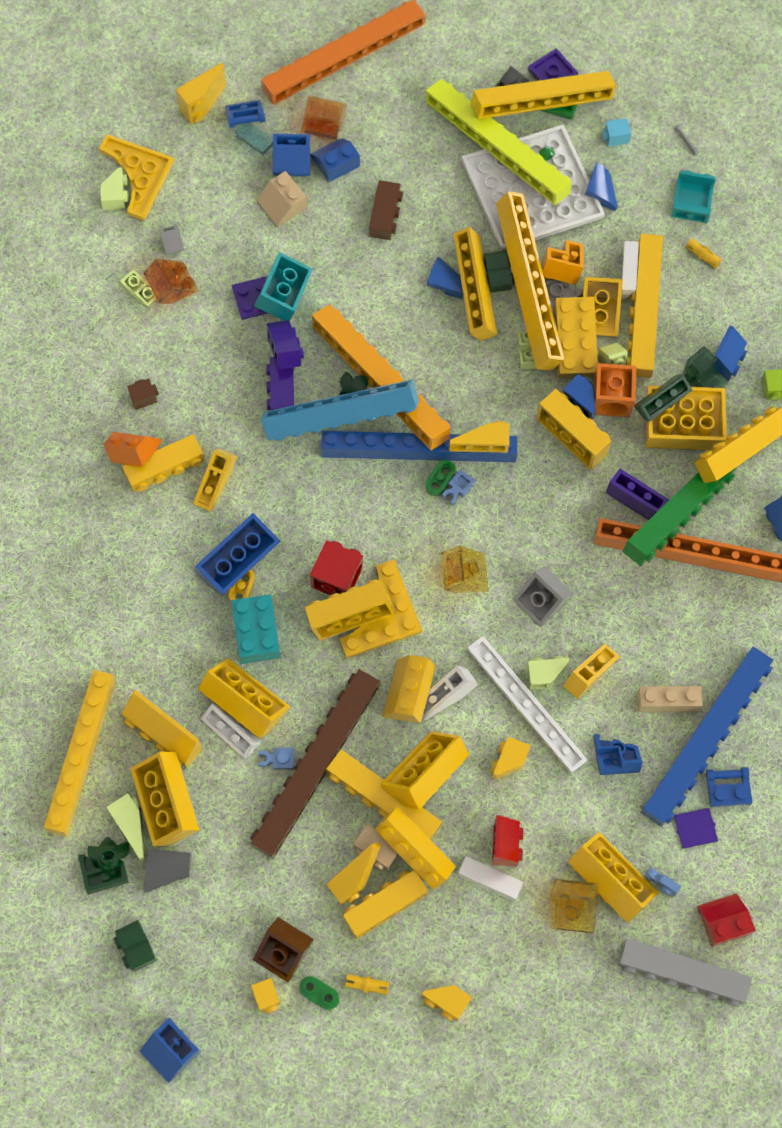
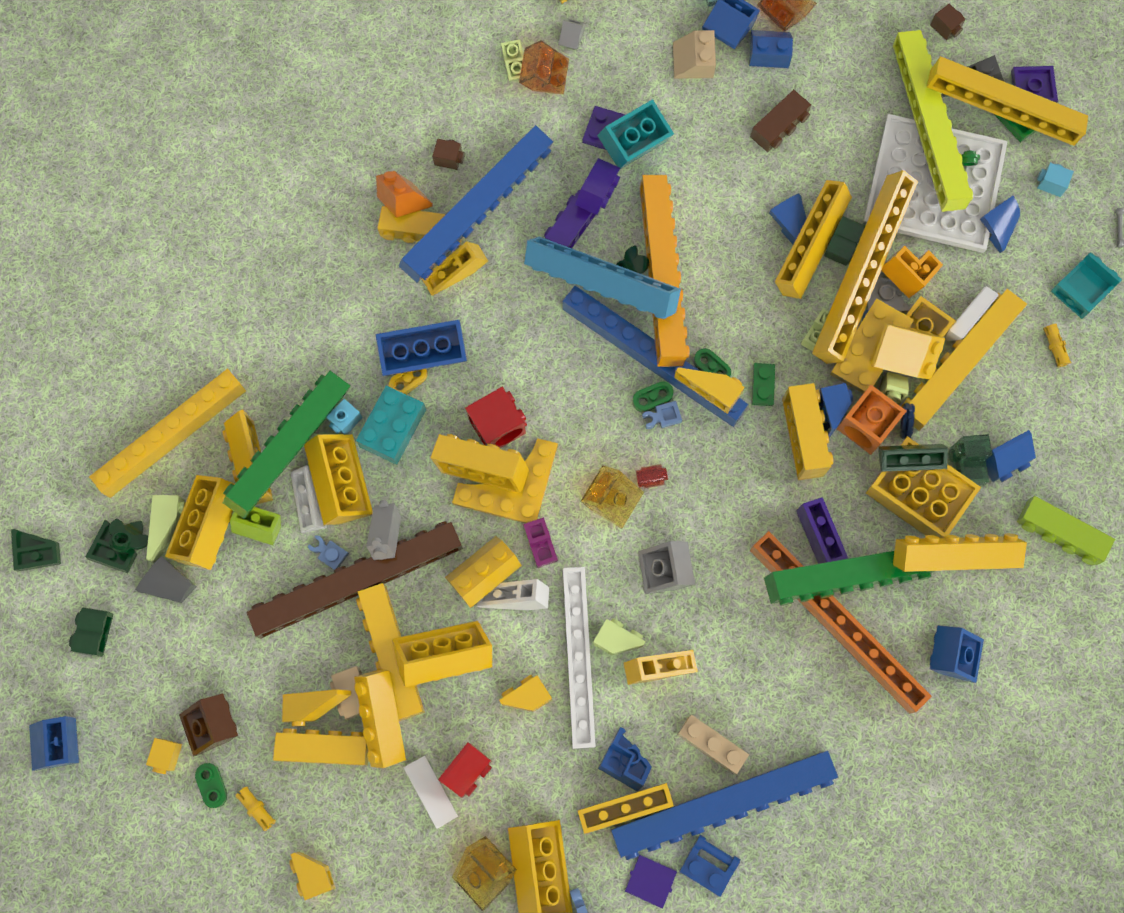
camera: 40 degrees right, 5 degrees up
none -> dark green wing [11,529,61,572]
none -> green brick [222,370,351,519]
none -> lime brick [230,507,281,545]
none -> medium azure brick [327,399,363,434]
none -> light grey brick [366,500,401,560]
none -> blue brick [399,125,554,283]
none -> magenta slope [523,517,558,568]
none -> yellow brick [577,783,674,834]
none -> clear red brick [636,464,668,489]
none -> green plate [694,348,731,377]
none -> green plate [752,363,775,406]
none -> yellow slope [871,324,945,379]
none -> dark blue axle [900,403,915,439]
none -> reddish brown brick [930,3,966,41]

